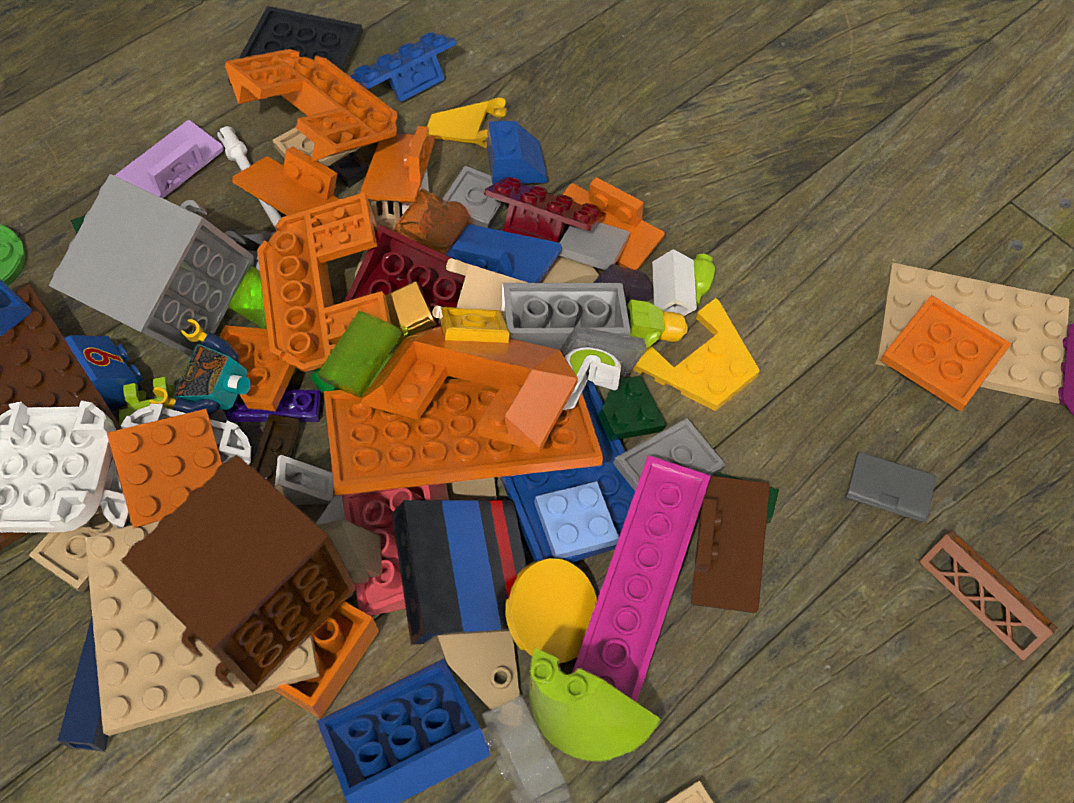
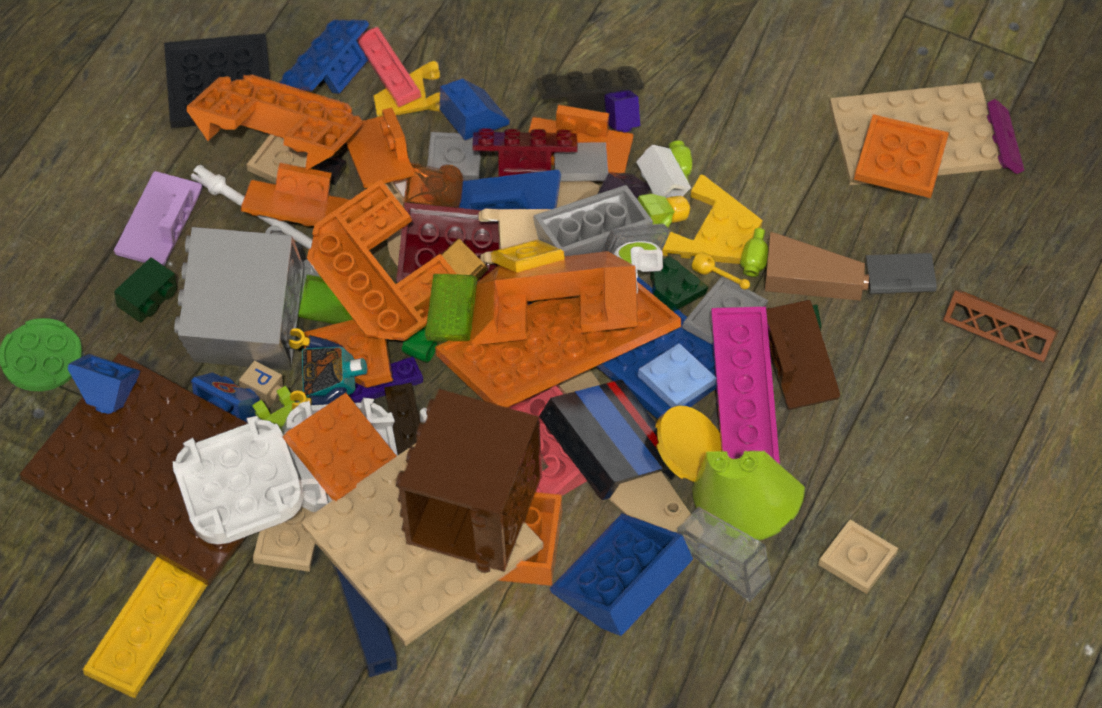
camera: 25 degrees left, 5 degrees down
none -> tan brick [239,361,283,409]
none -> coral tile [356,27,421,107]
none -> clear smoke bracket [536,66,644,113]
none -> dark purple brick [605,90,640,132]
none -> yellow hinge [692,252,750,290]
none -> lime plant [740,228,768,277]
none -> medium nougat slope [765,233,869,301]

